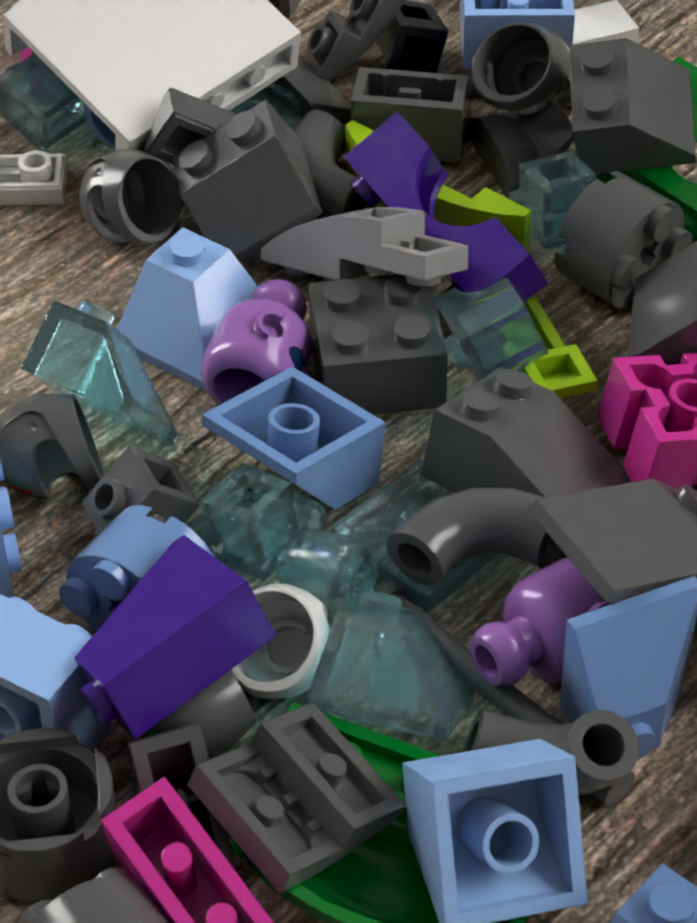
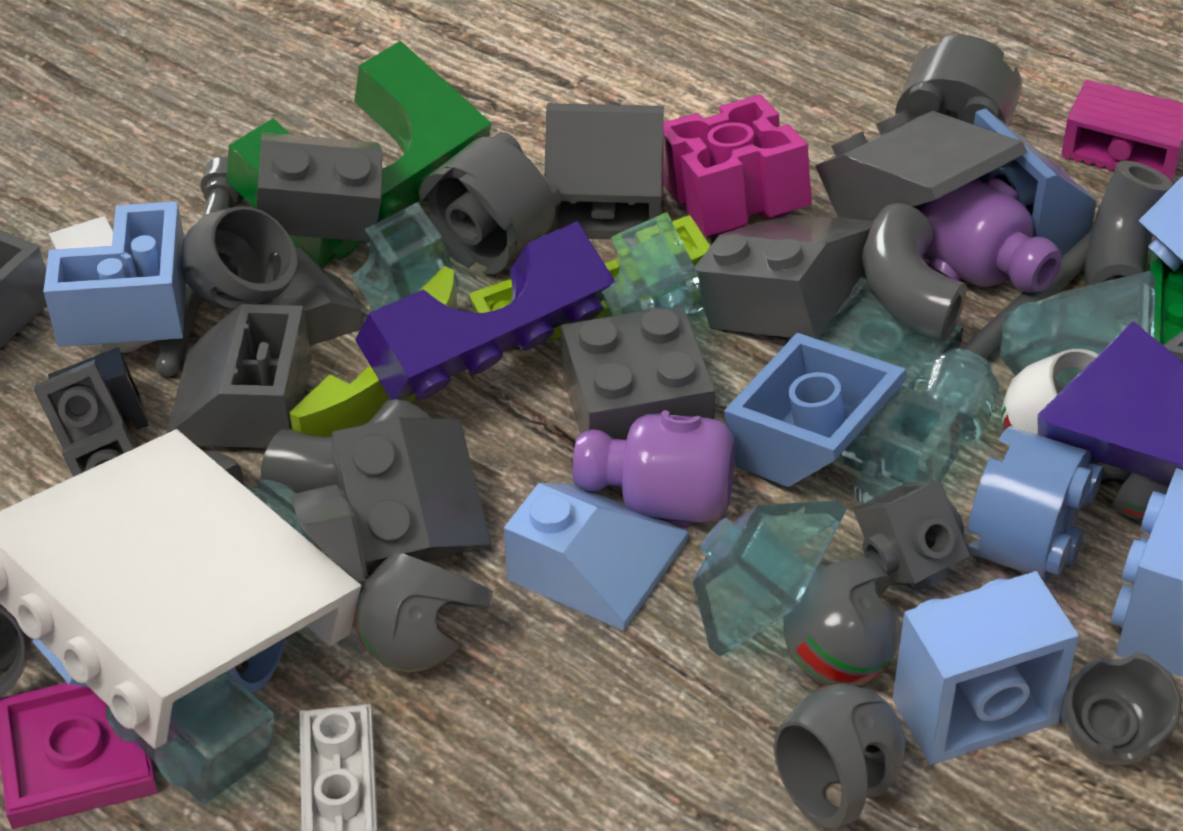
camera: 95 degrees left, 0 degrees up
light grey slope [261,207,468,286] -> none

